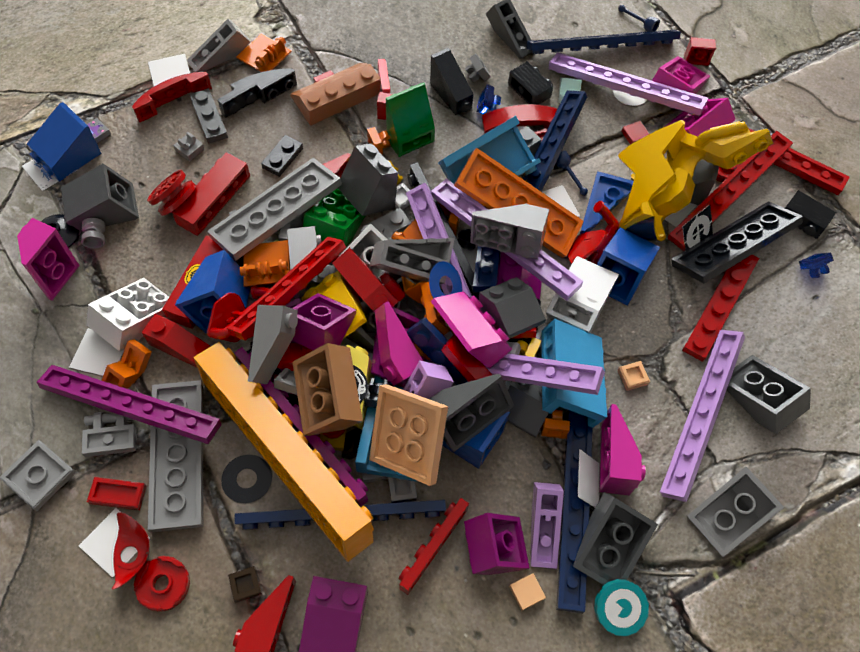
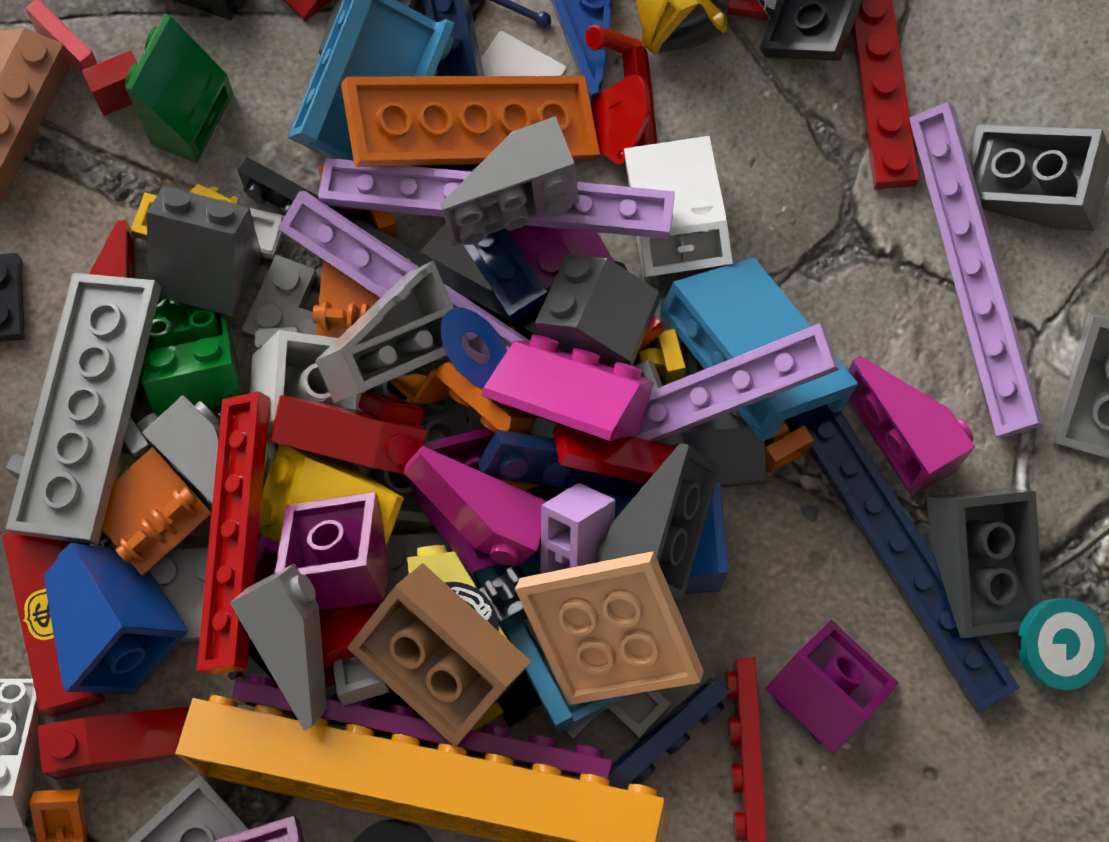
camera: 35 degrees left, 10 degrees up
red piece [207,286,270,343] -> none
orange tile [367,127,390,155] -> none
black plate [457,229,476,250] -> none
light nougat tile [509,573,546,611] -> none
lavender slope [530,482,564,569] -> none
white sticker [578,449,599,507] -> none
blue slope [597,227,660,306] -> none
light nougat tile [618,361,650,391] -> none

